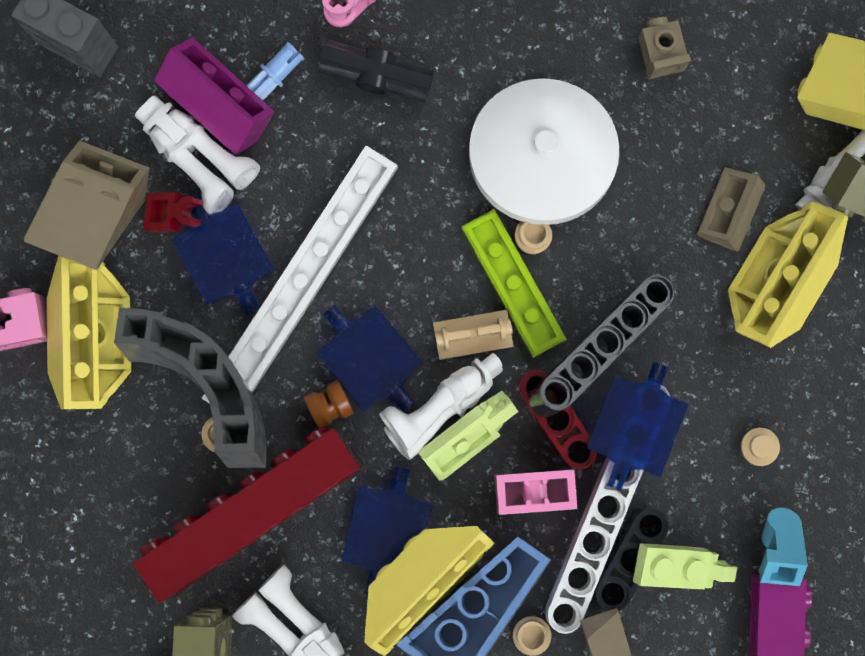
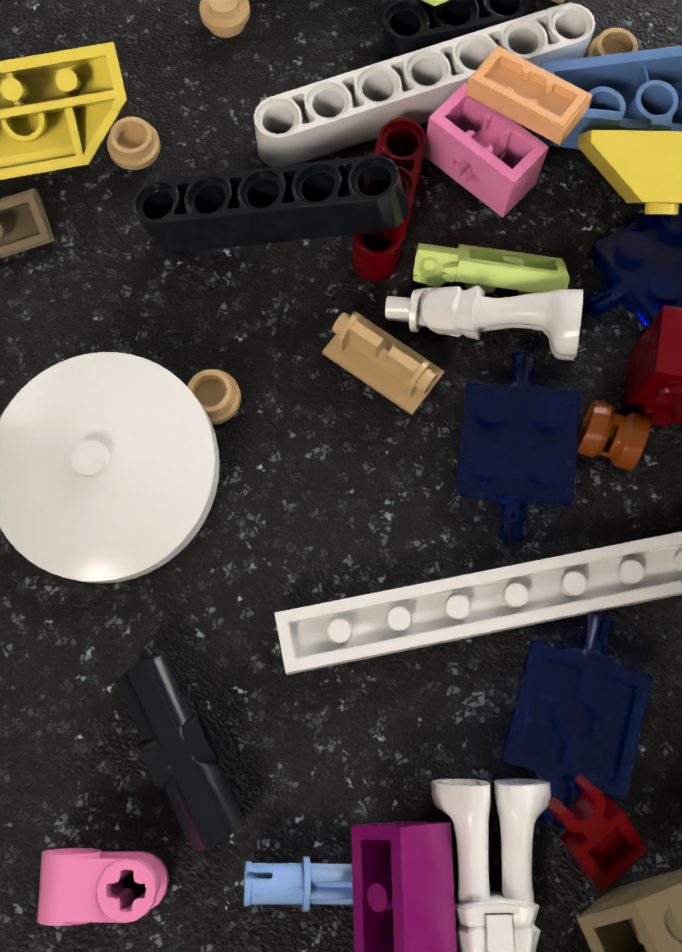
camera: 135 degrees left, 10 degrees down
lime tile [461,209,567,358] -> none
clear blue plate [587,362,689,491] -> none
none -> tan plate [107,116,161,170]
none -> light nougat plate [466,45,593,145]

